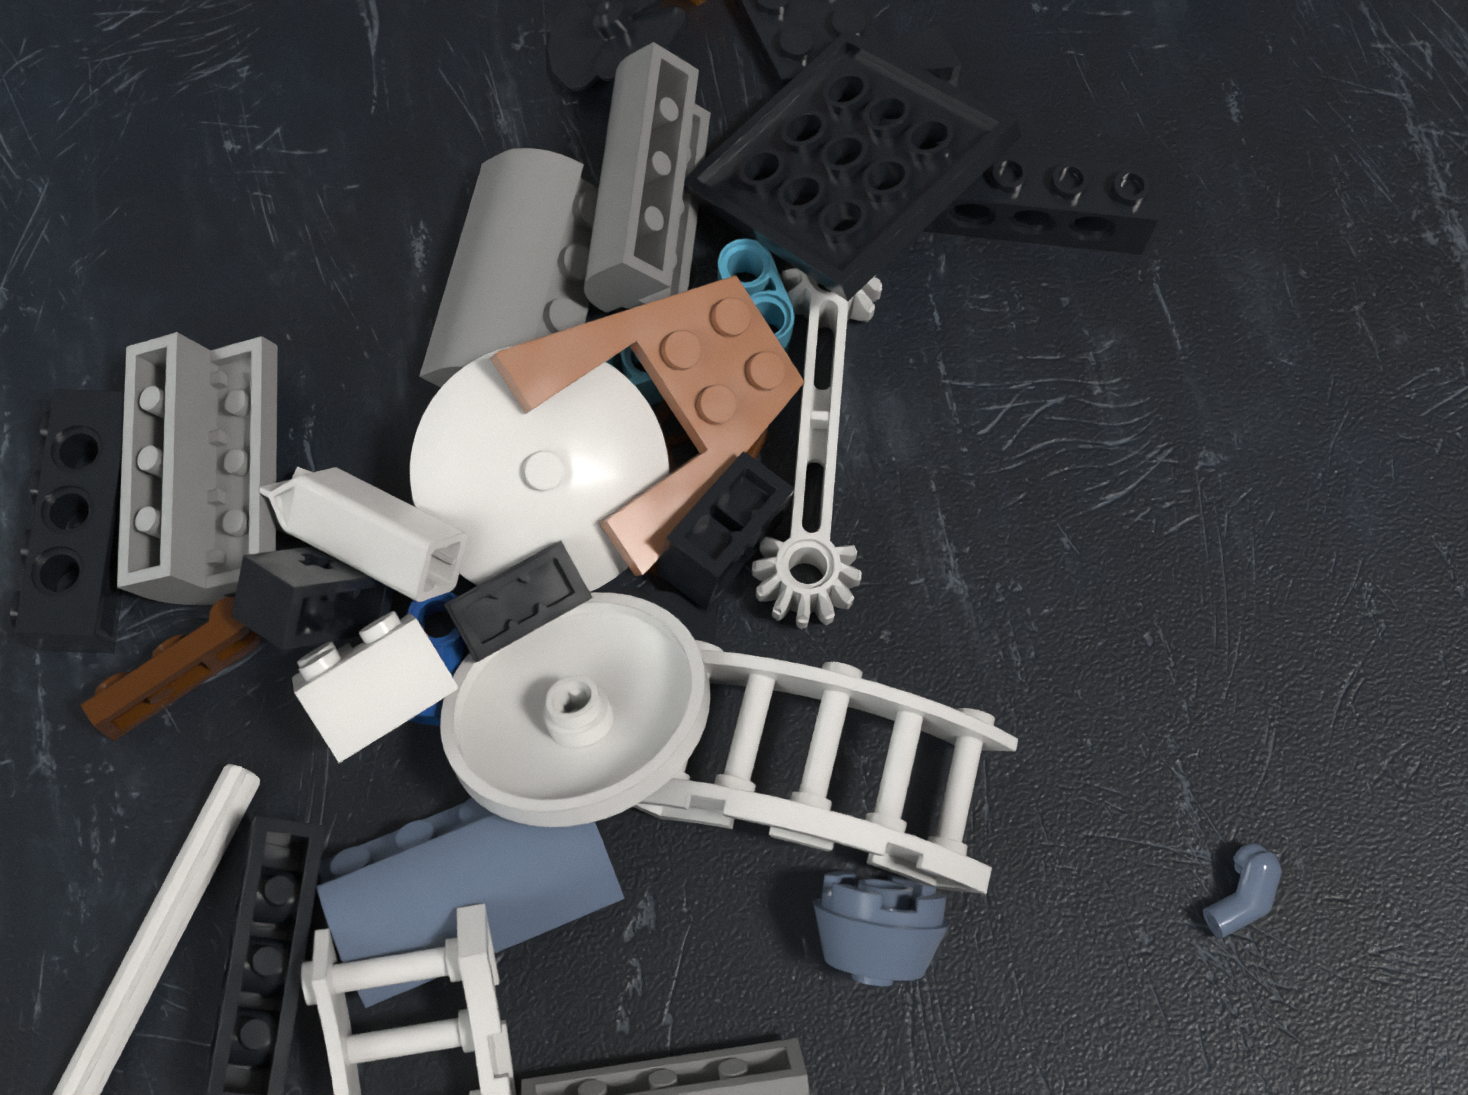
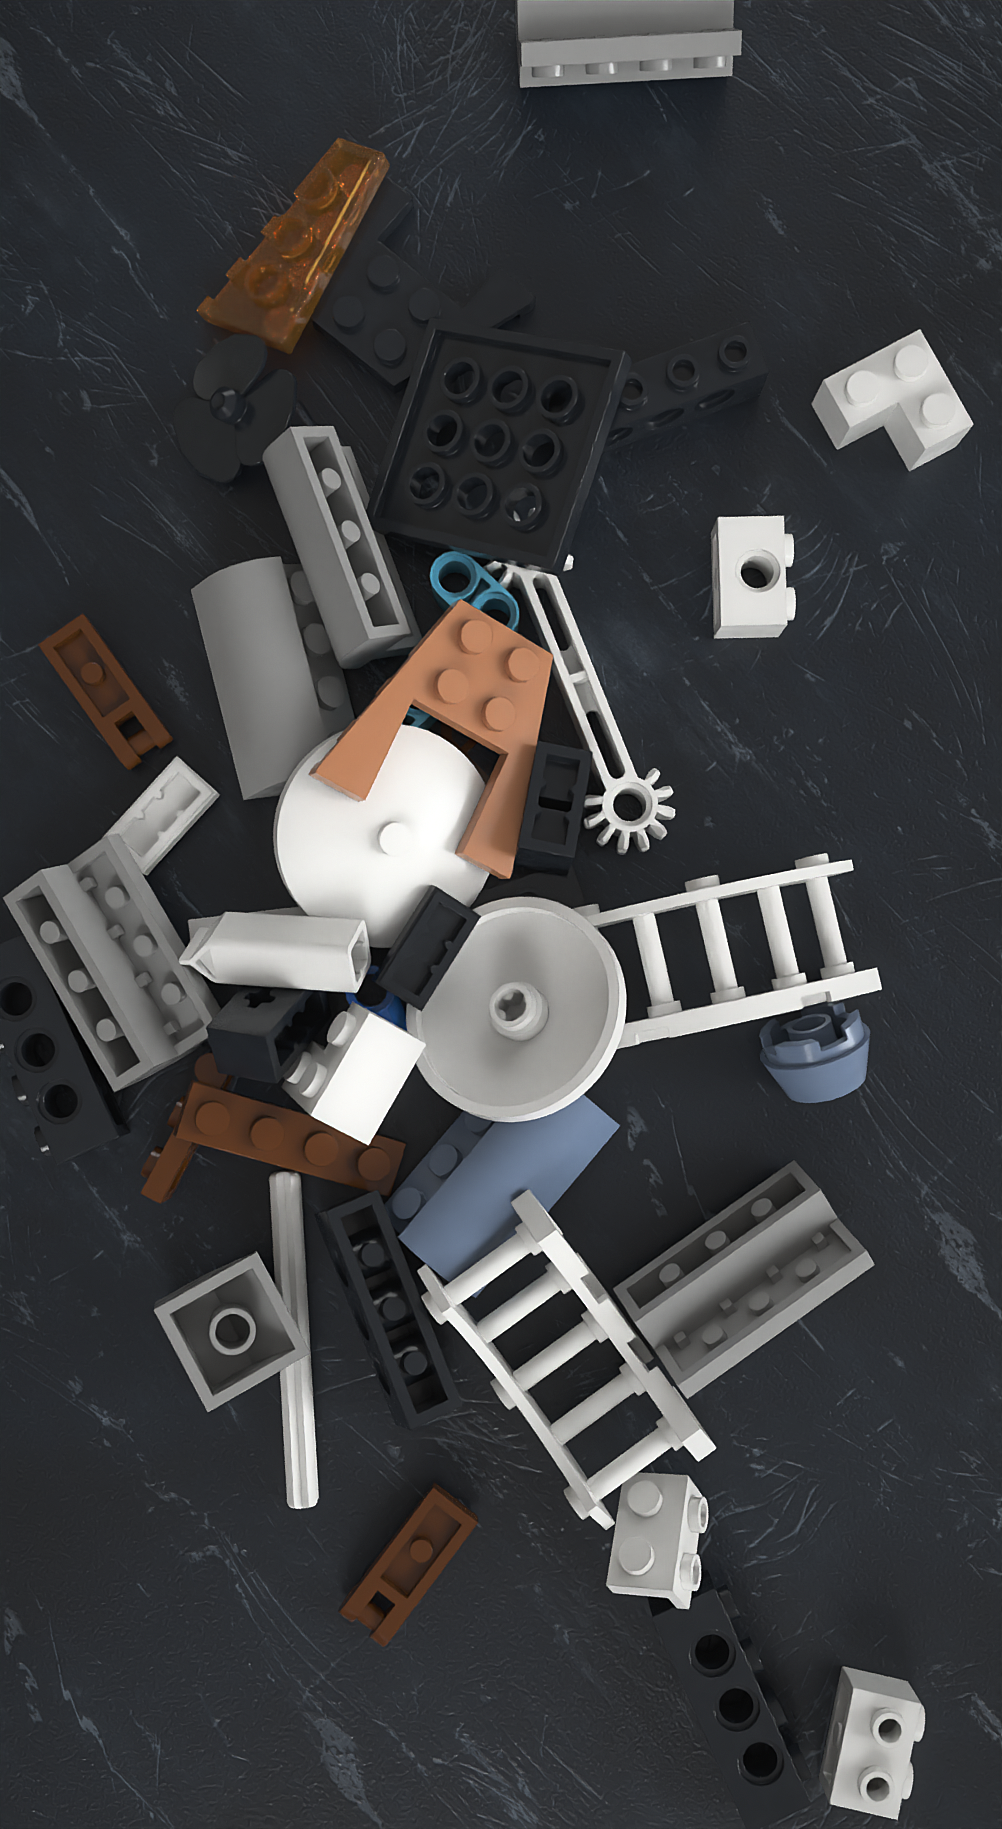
camera: 25 degrees left, 15 degrees up
none -> reddish brown plate [38,613,174,771]
none -> white plate [103,756,220,875]
none -> light grey slope [154,1251,311,1412]
none -> reddish brown plate [173,1080,406,1197]
none -> white brick [711,516,796,639]
none -> white brick [811,329,974,471]

